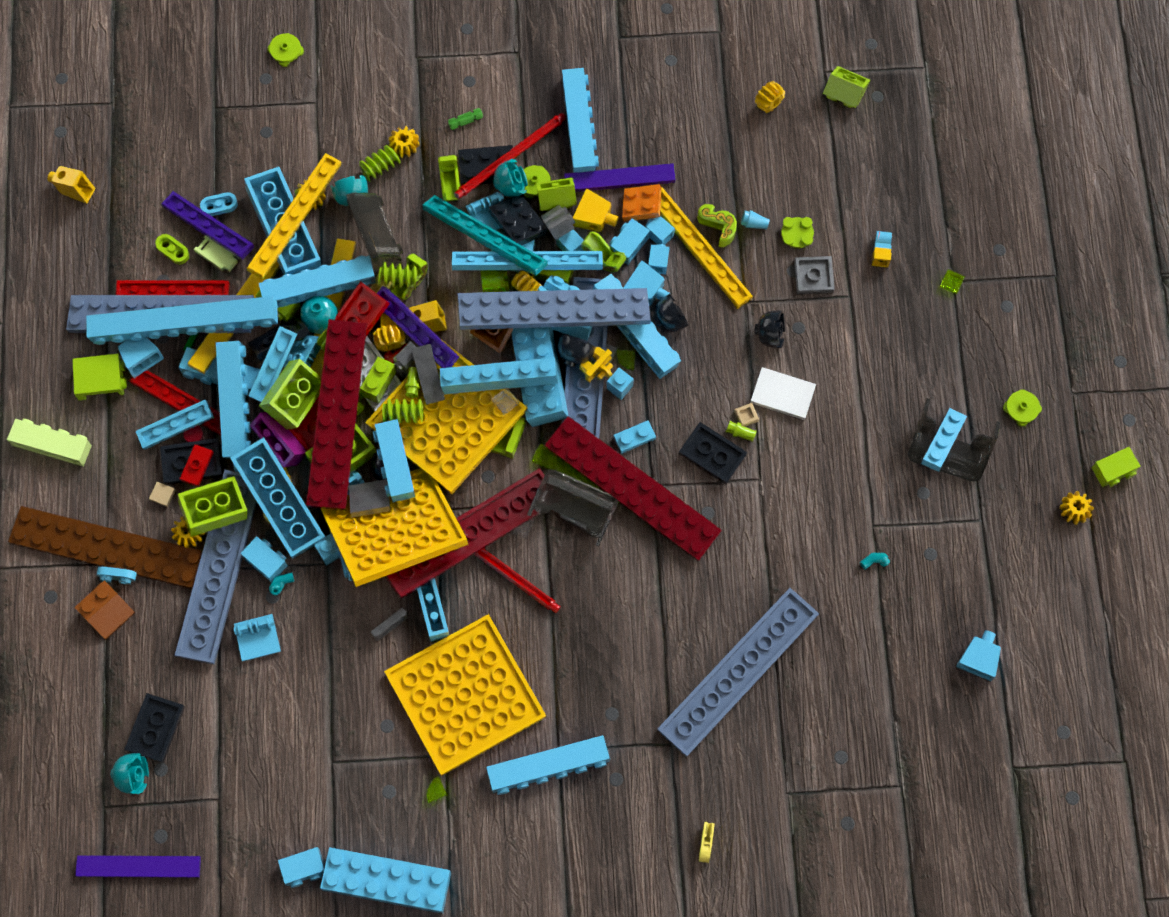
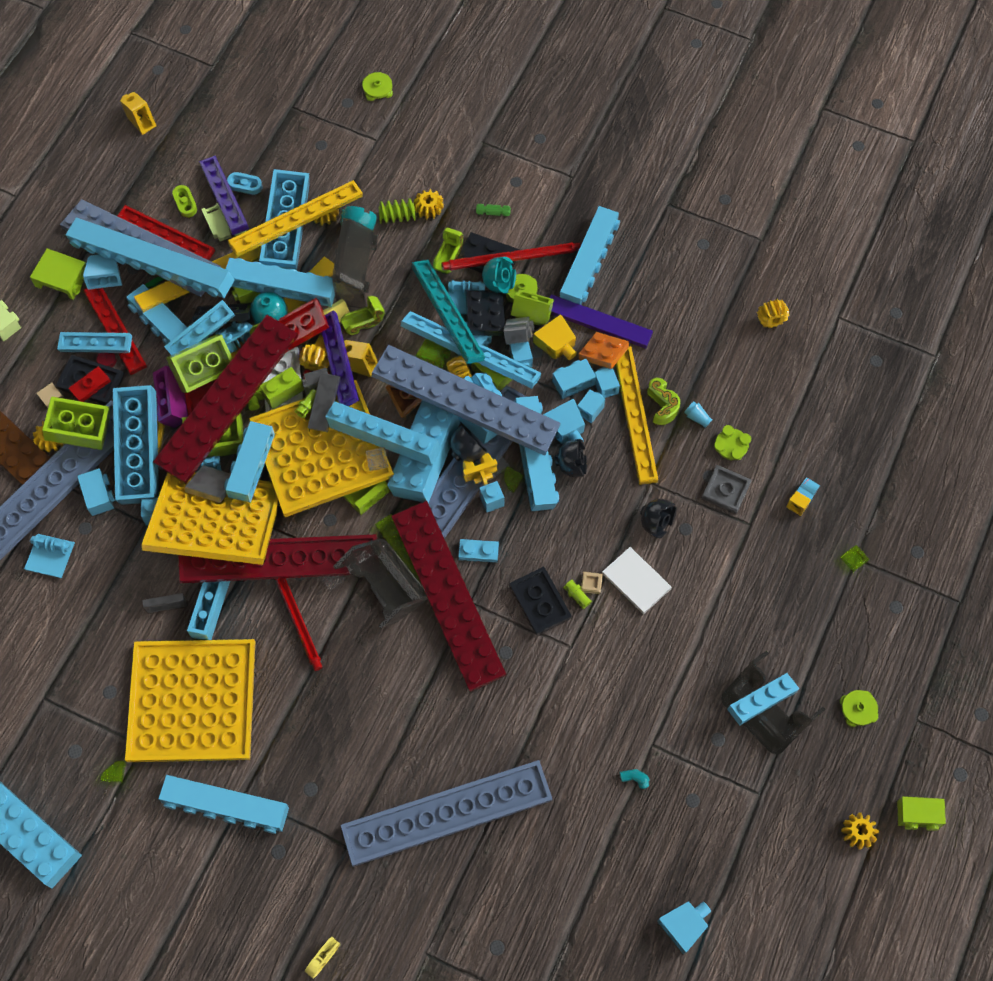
camera: 30 degrees right, 5 degrees down
medium azure brick [216,341,252,459] -> none
teal arm [269,572,295,595] -> none
lime piece [378,262,418,290] -> none
lime piece [382,399,423,423] -> none
lime animal [581,231,626,272] -> none
lime slope [823,66,870,108] -> none

